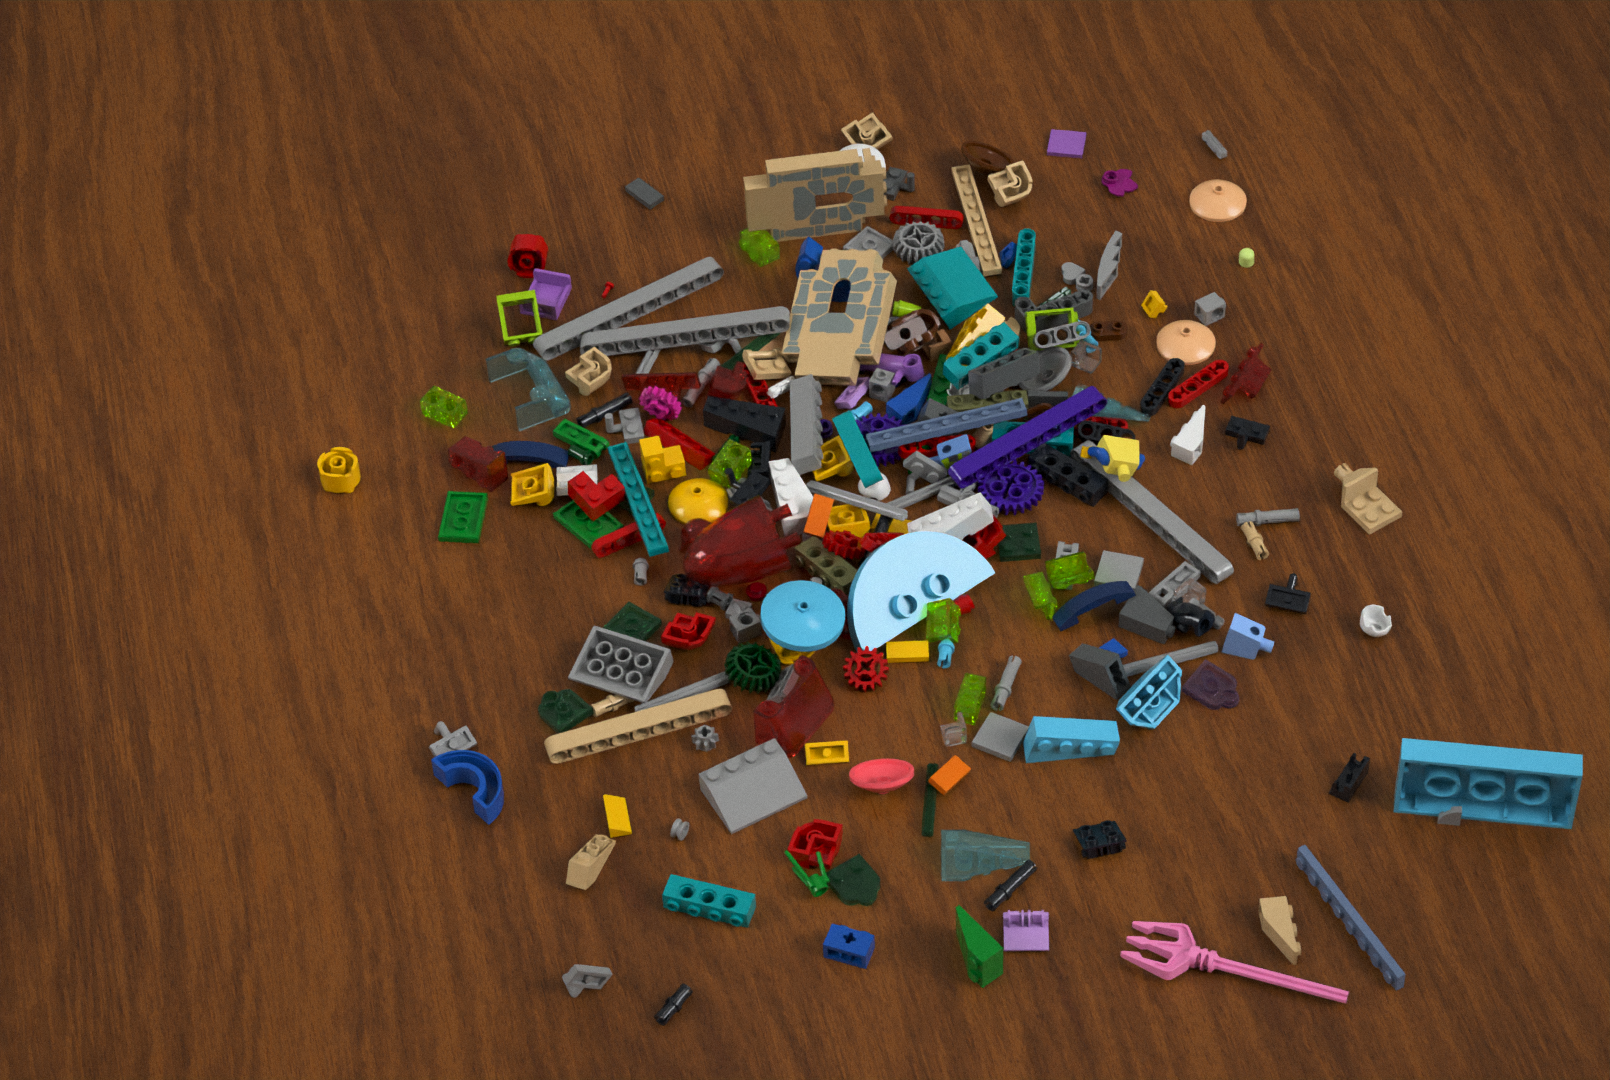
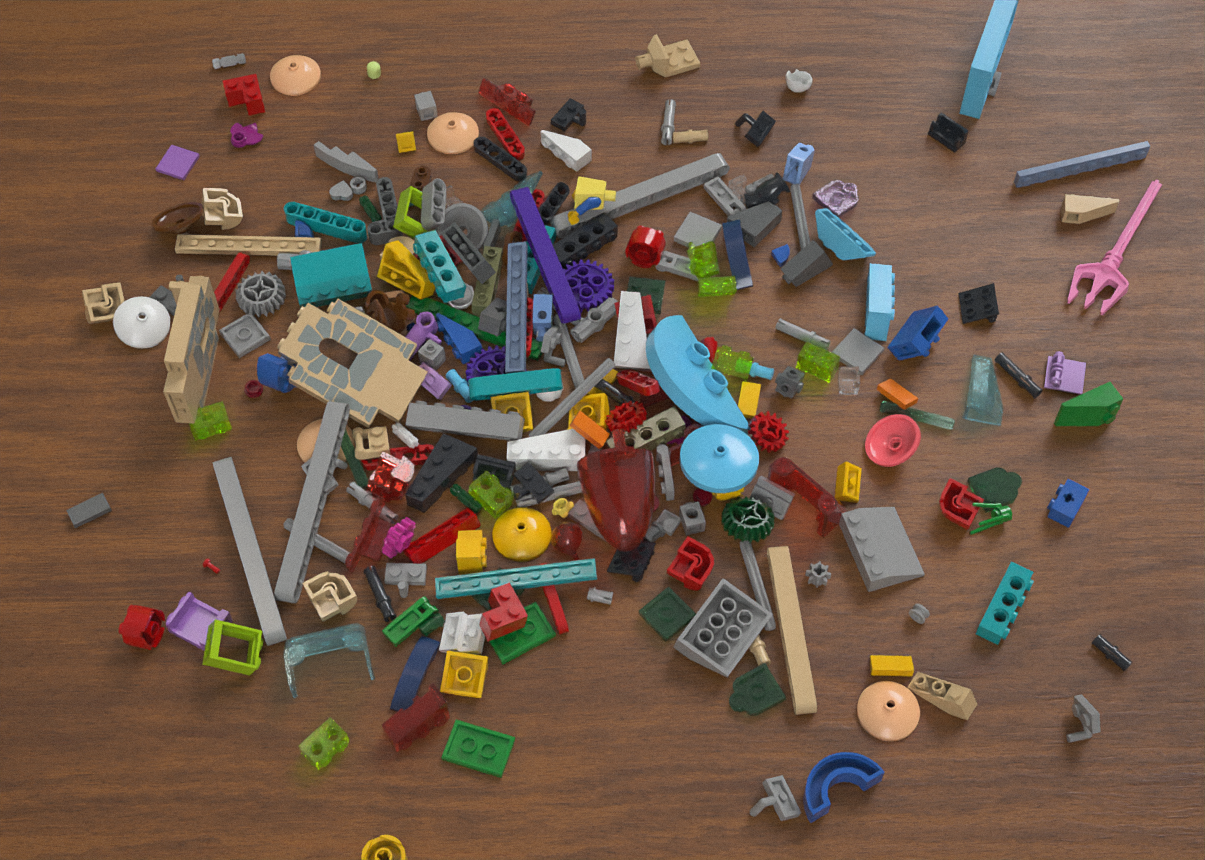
camera: 80 degrees left, 10 degrees up
none -> red brick [223,74,265,116]
none -> red brick [625,225,666,268]
none -> dark grey brick [775,366,805,398]
none -> light nougat dish [857,681,920,741]
none -> blue piece [887,305,948,360]

